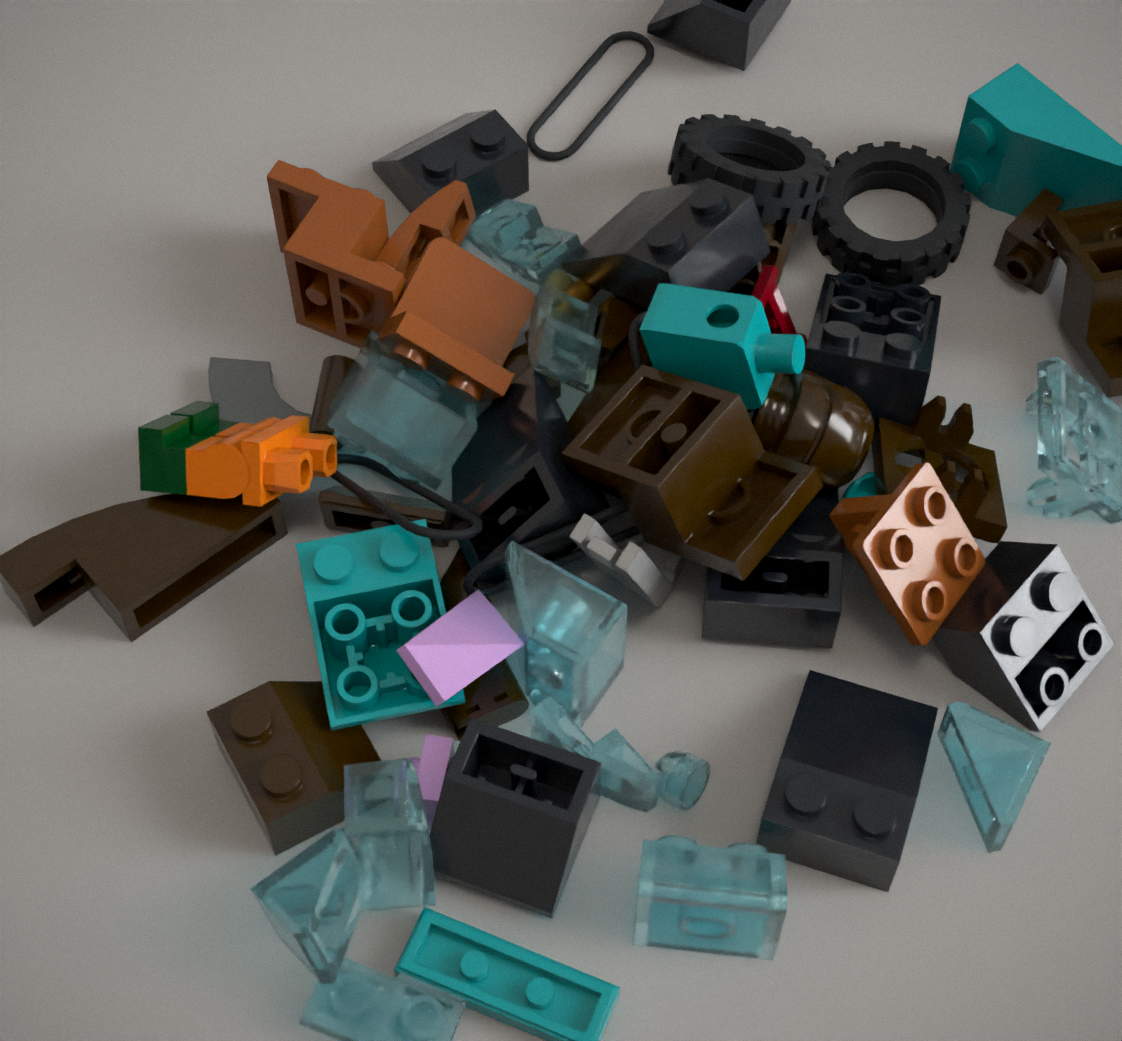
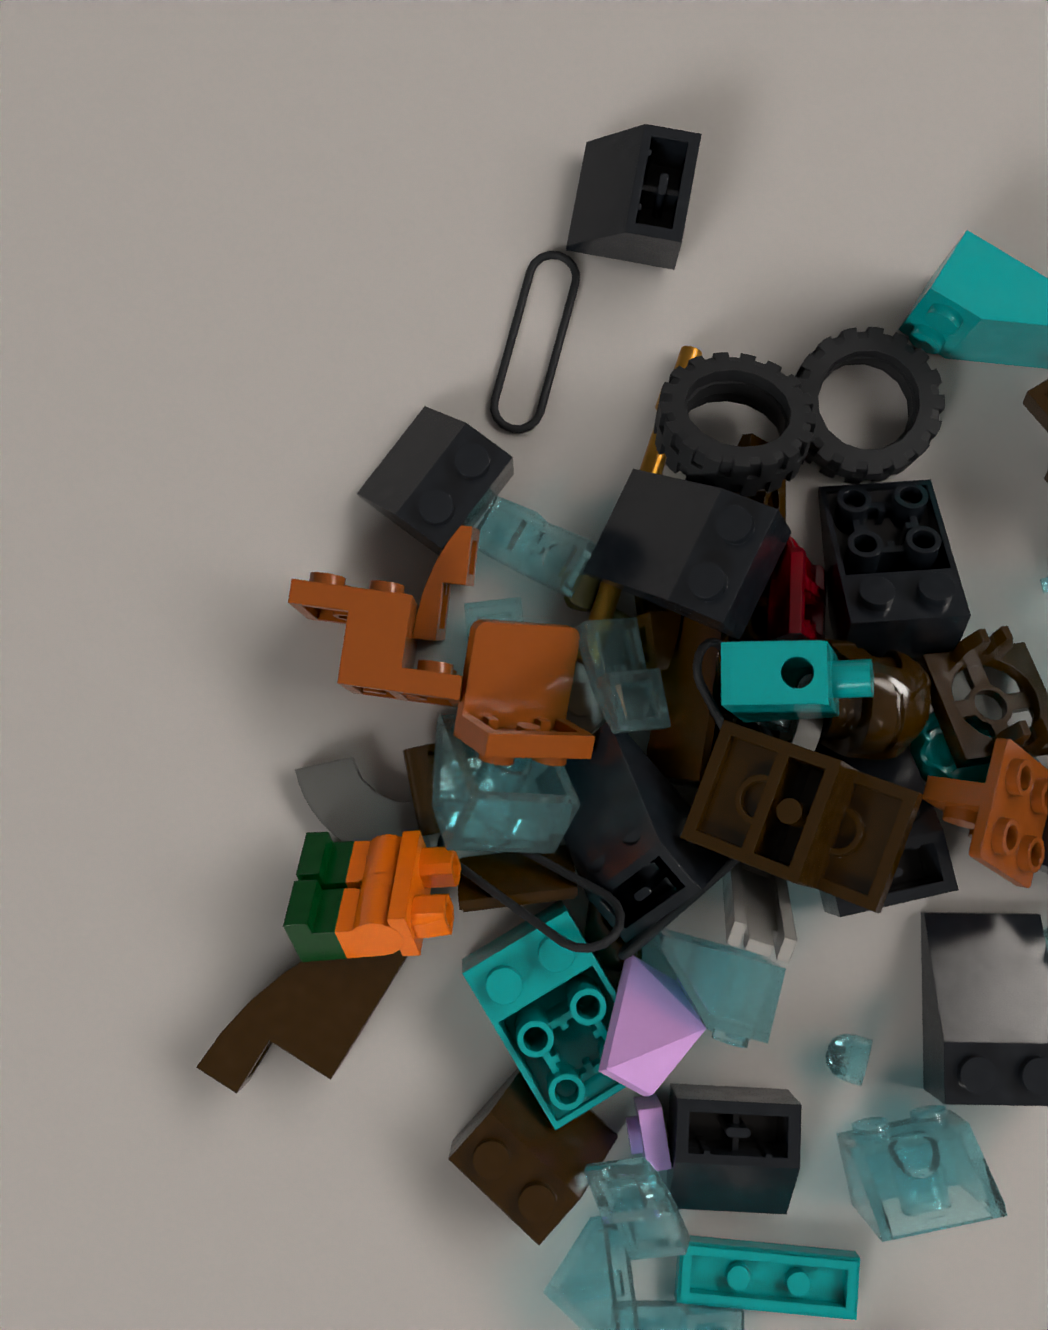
camera: 15 degrees left, 25 degrees up
clear light blue slope [529,695,660,813] -> none
dark brown bracket [993,188,1064,295] -> none

